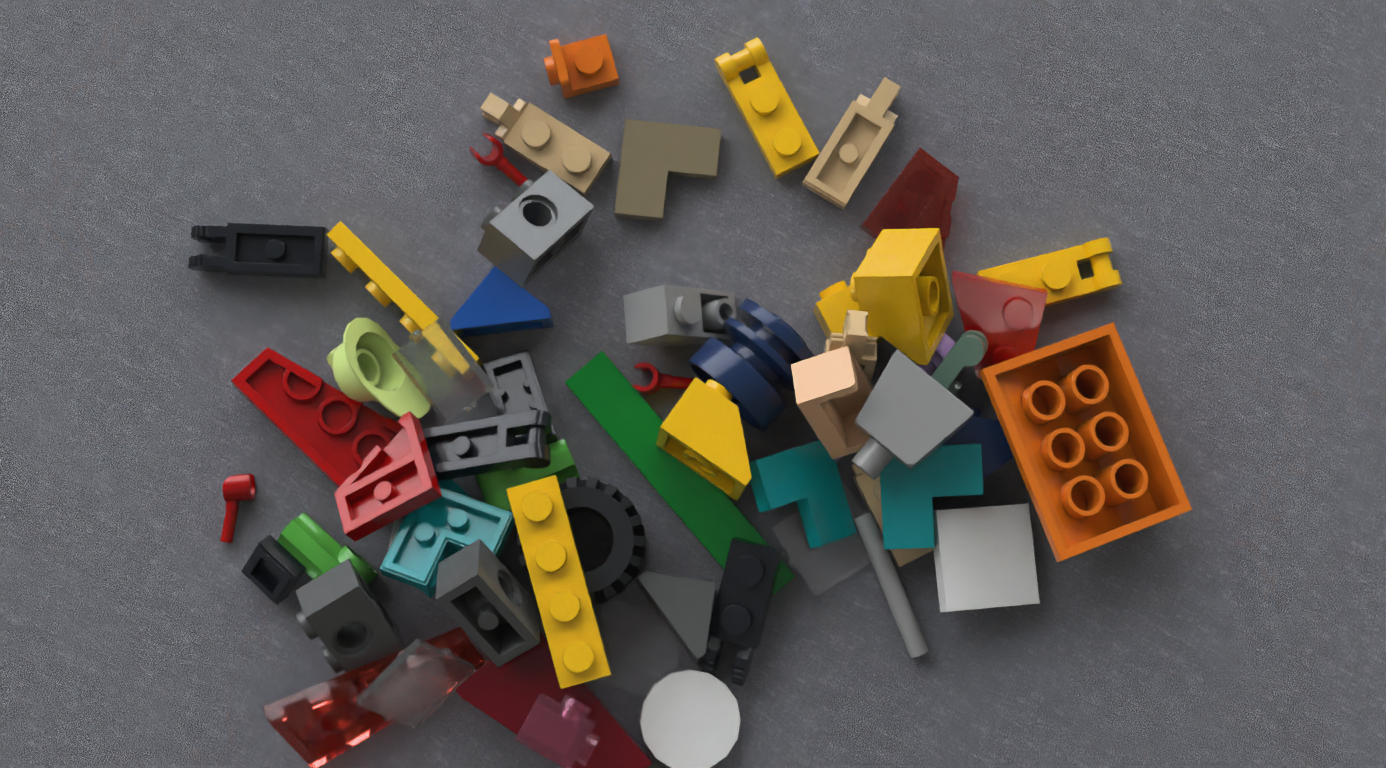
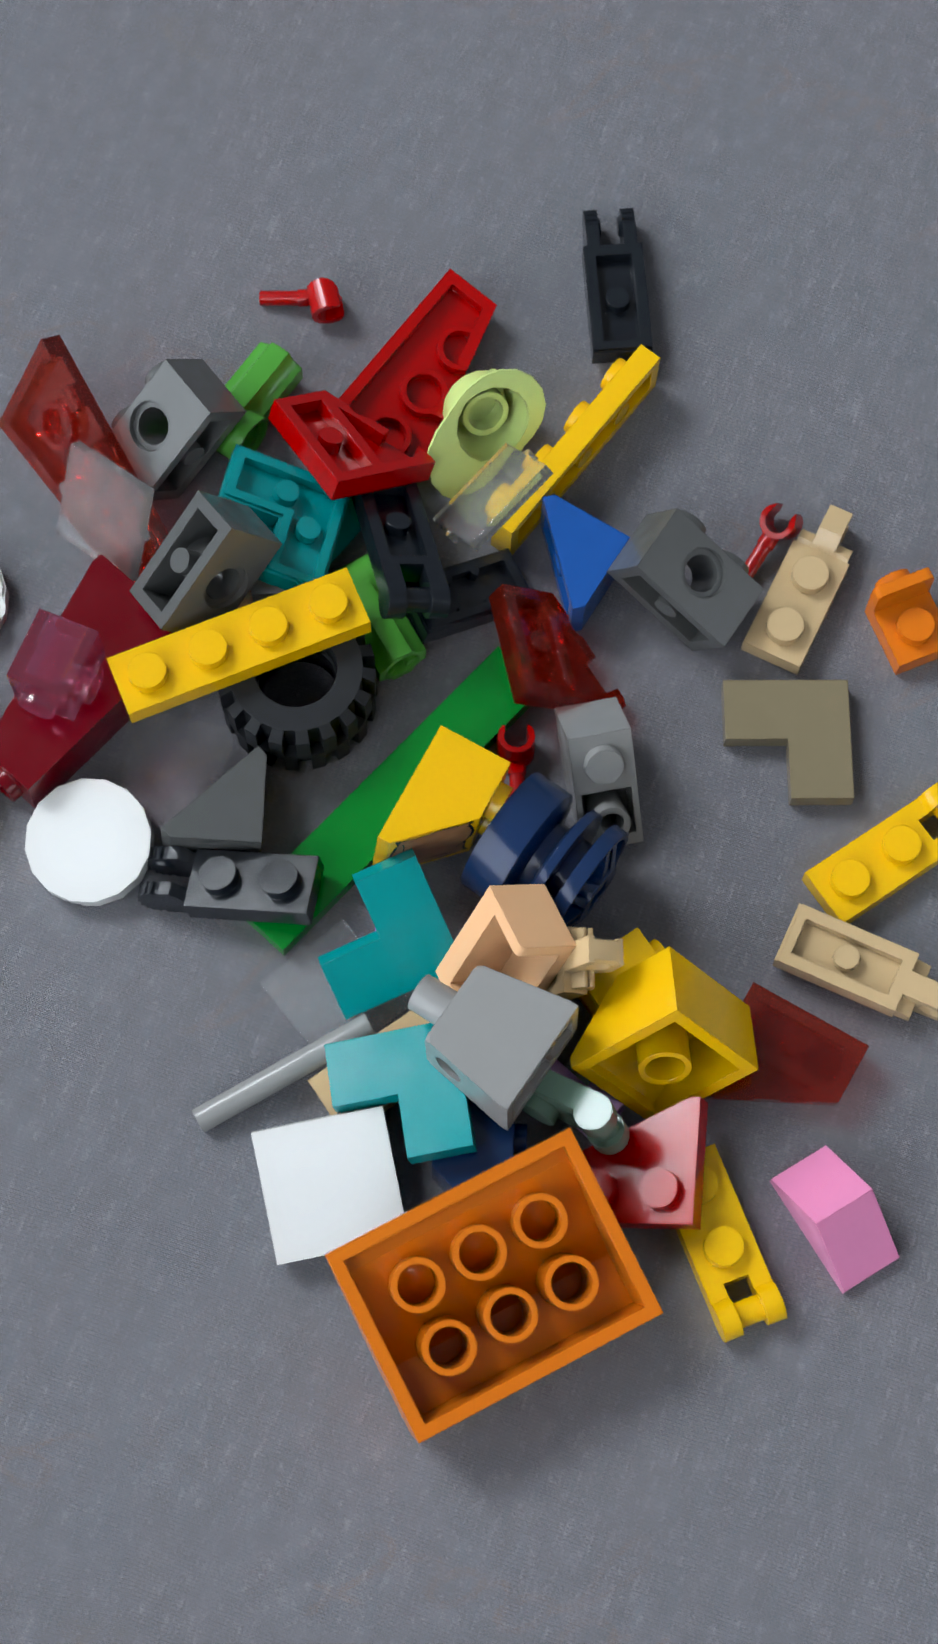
camera: 80 degrees right, 10 degrees down
black tile [242,535,306,605] -> none
none -> clear red wing [489,584,626,710]
none -> bright pink slope [770,1145,900,1294]

